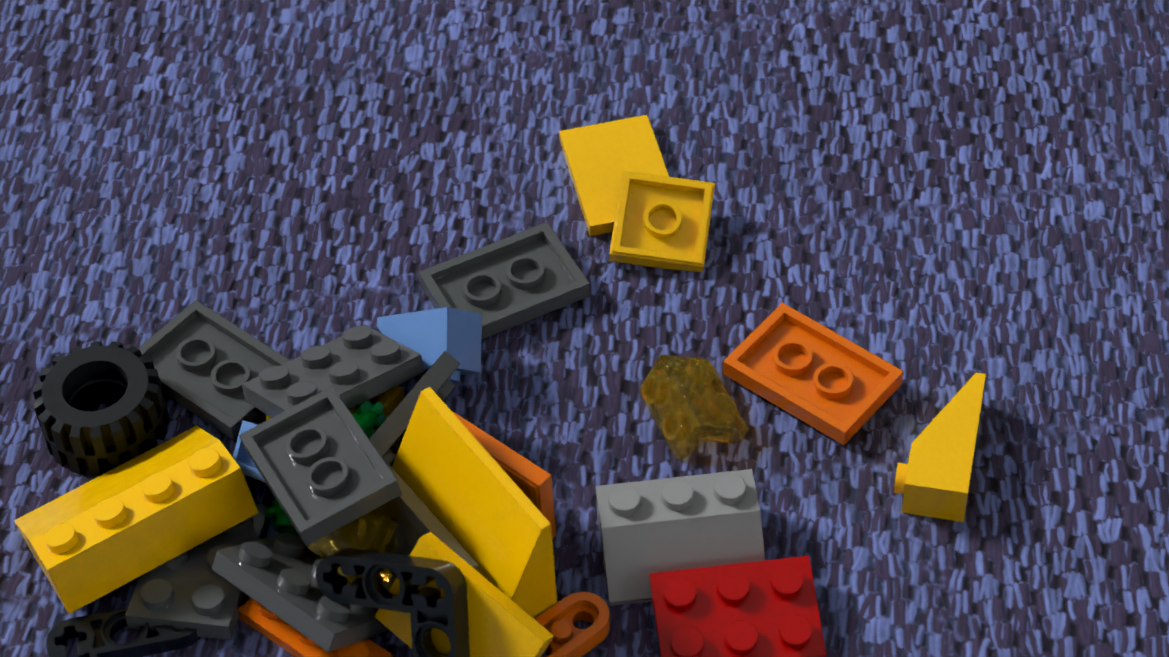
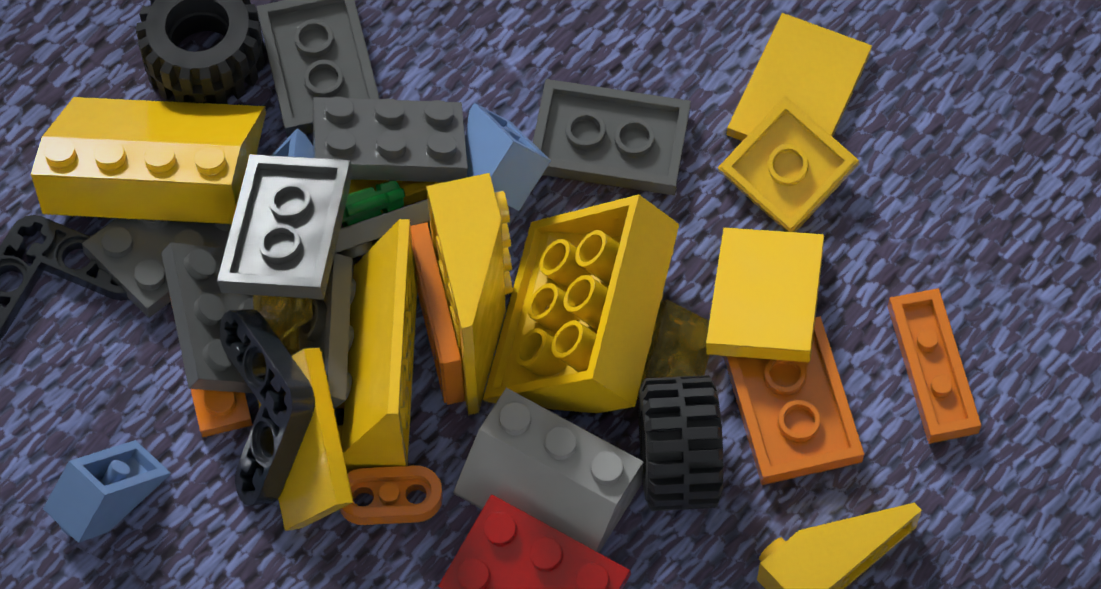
camera: 35 degrees right, 15 degrees up
none -> yellow slope [426,173,513,415]
none -> yellow slope [483,195,679,413]
none -> black tyre [639,375,724,511]
none -> yellow tile [706,227,824,362]
none -> orange plate [887,288,981,444]

